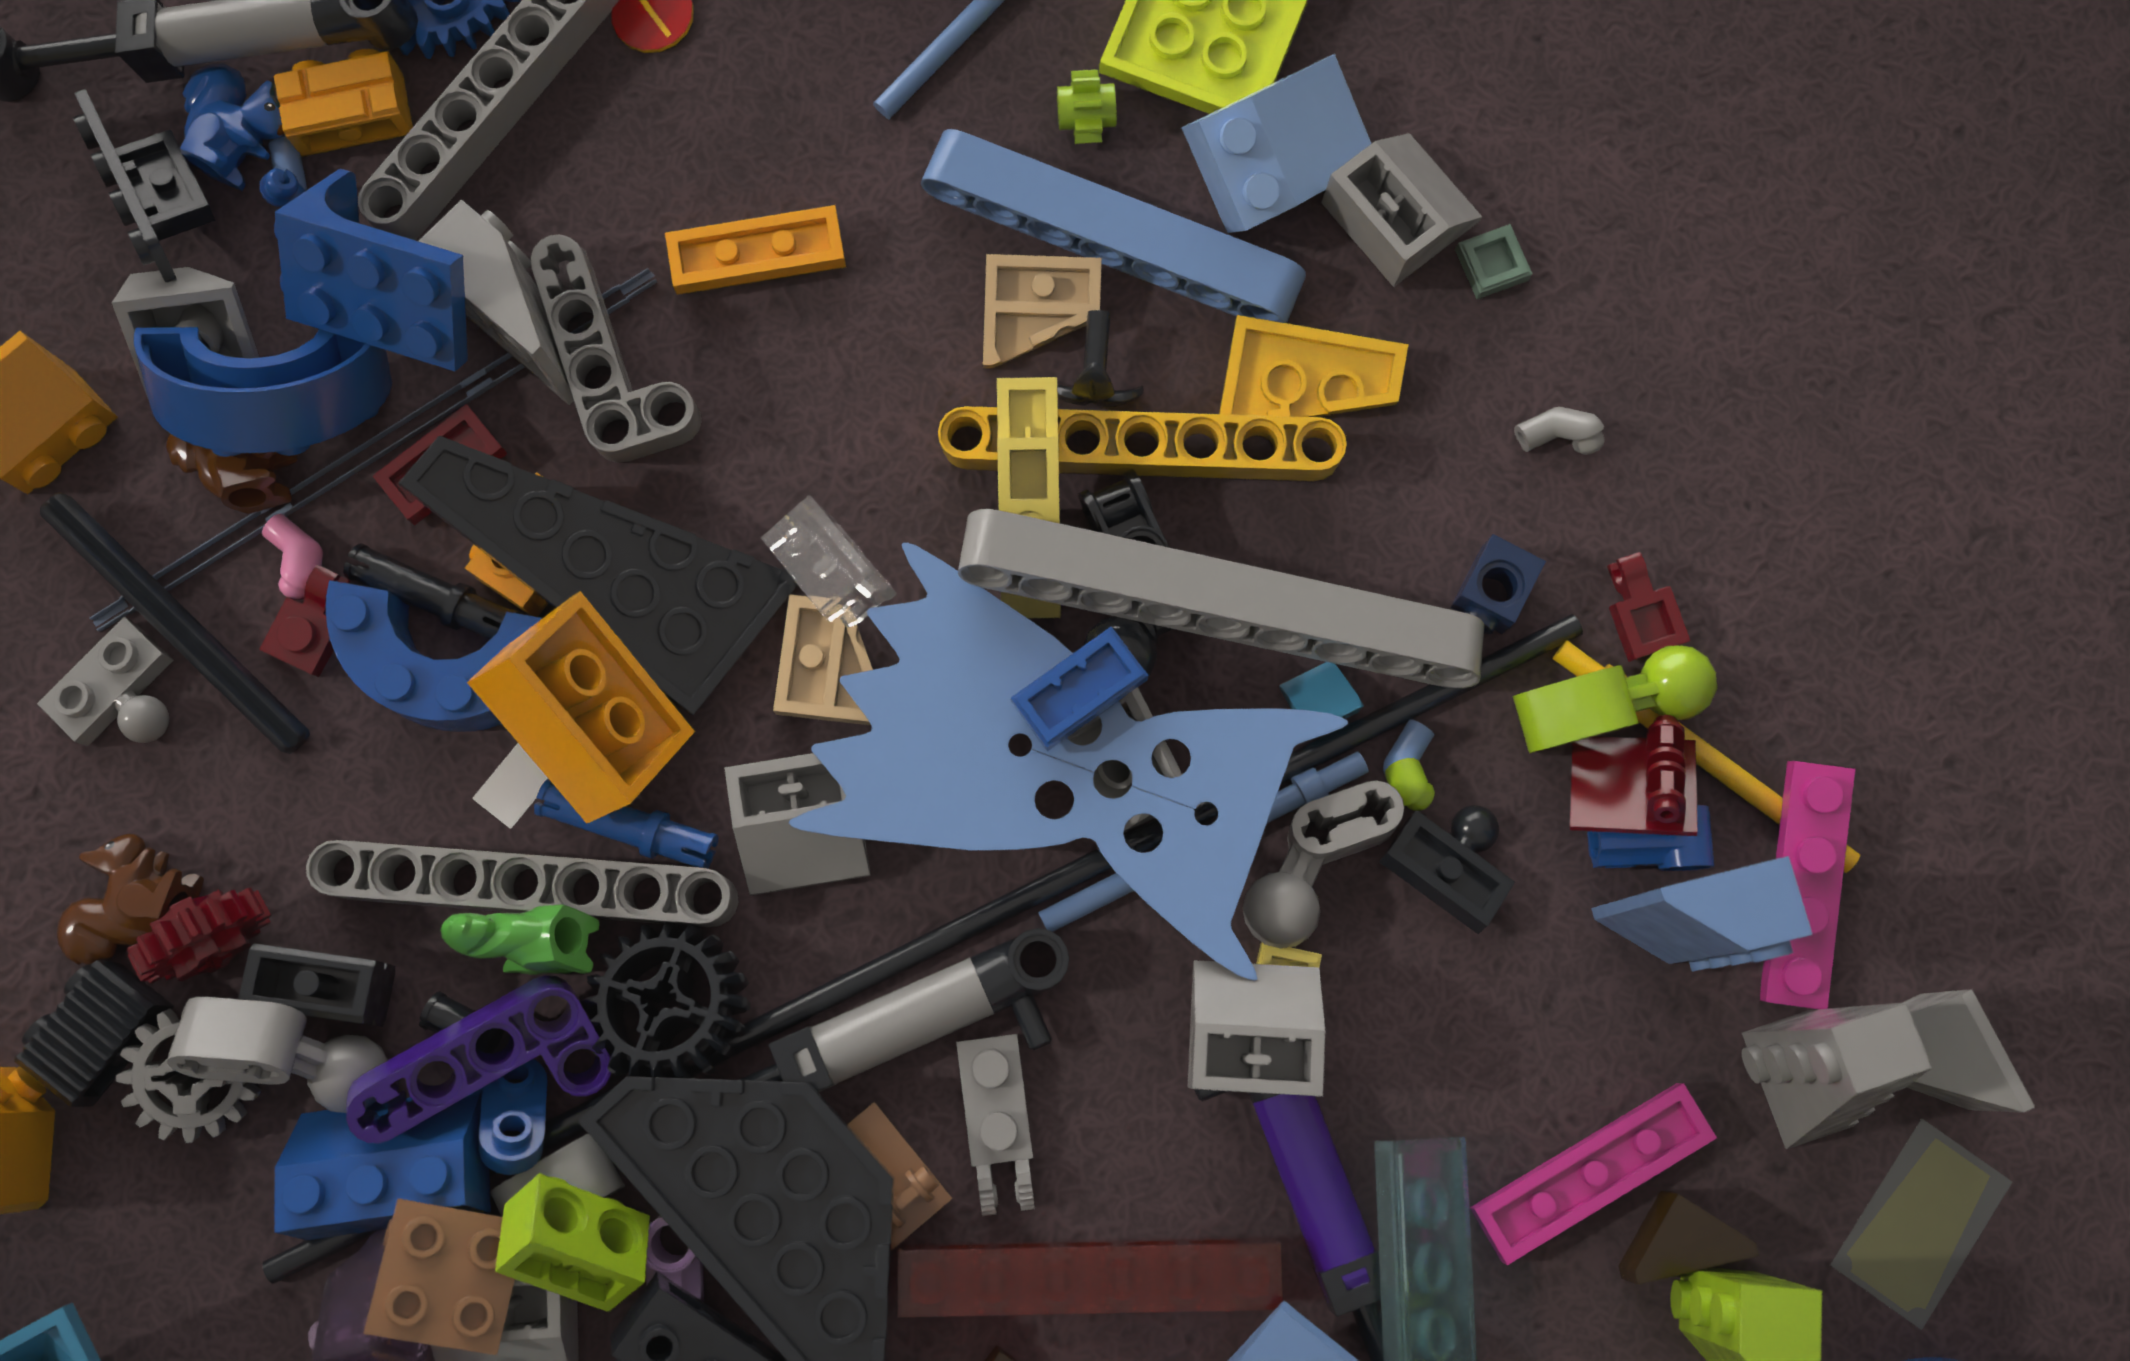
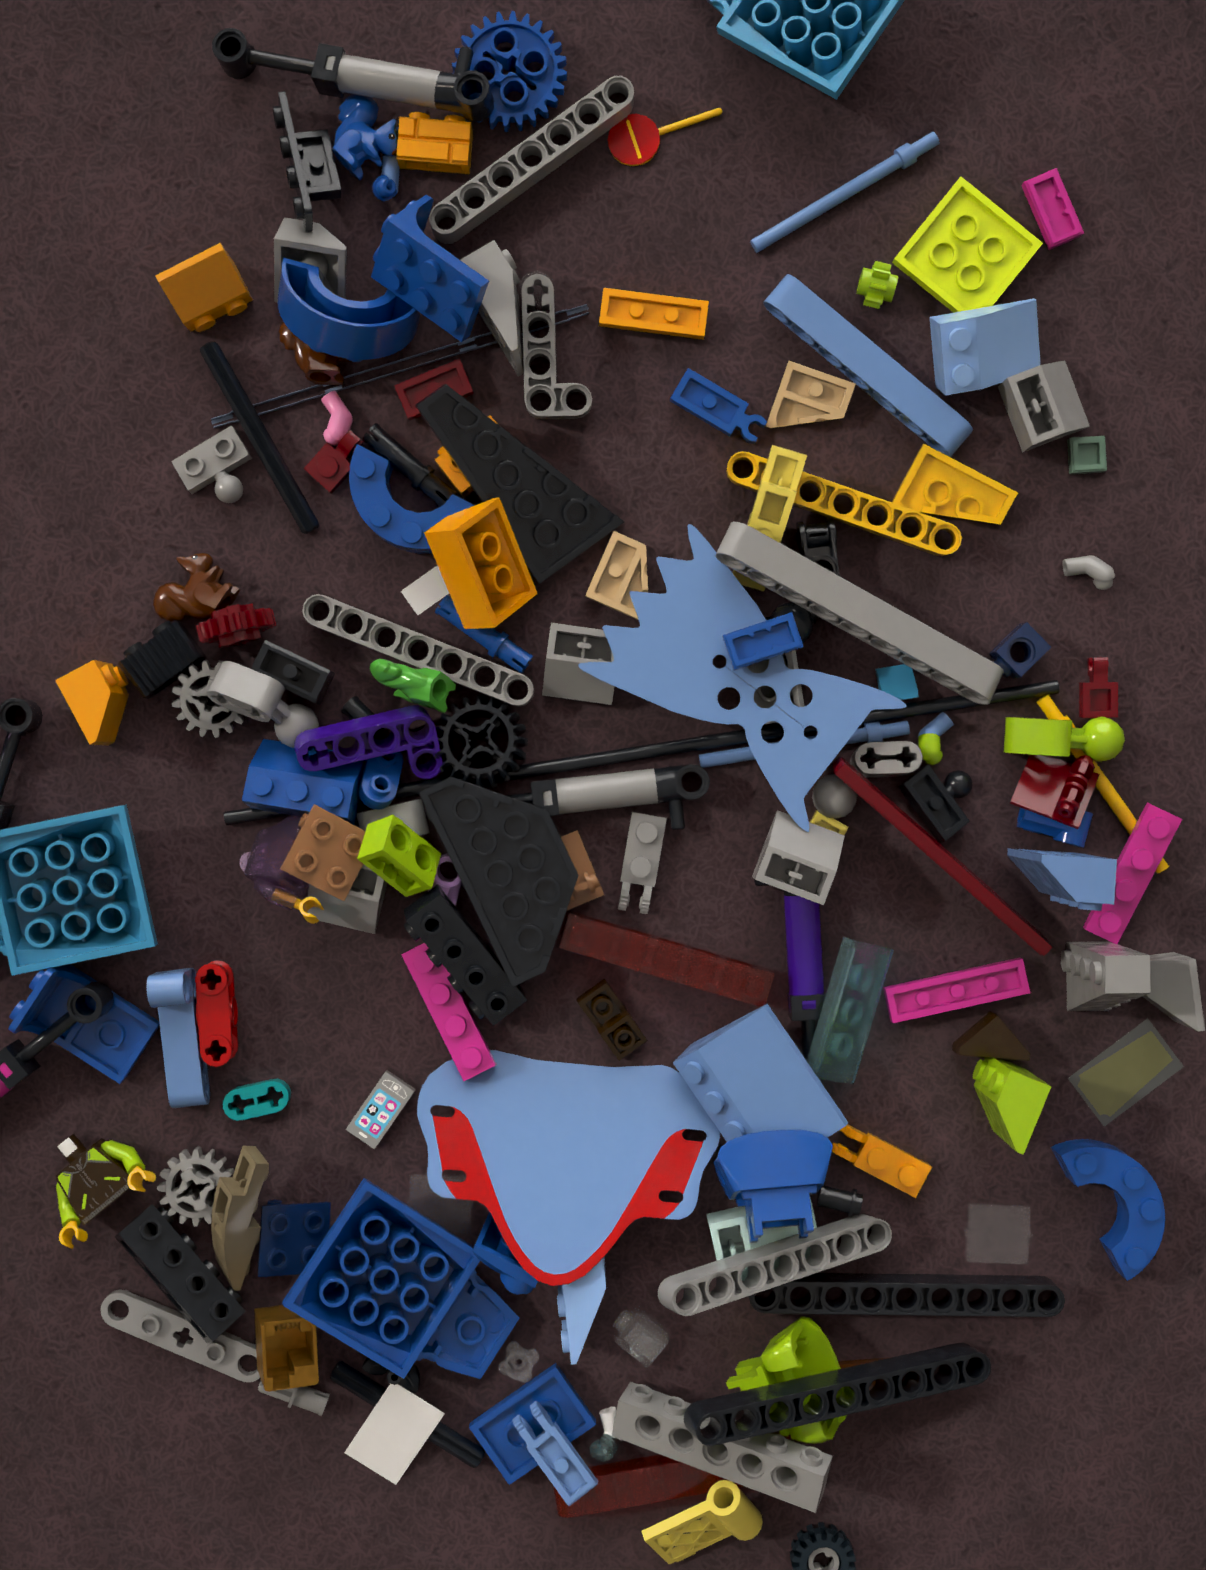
camera: 20 degrees right, 10 degrees up
clear hinge [761,495,897,628] -> none
black plant [1057,310,1144,407] -> none
none -> blue plate [670,368,767,444]
none -> dark red tile [832,756,1053,956]

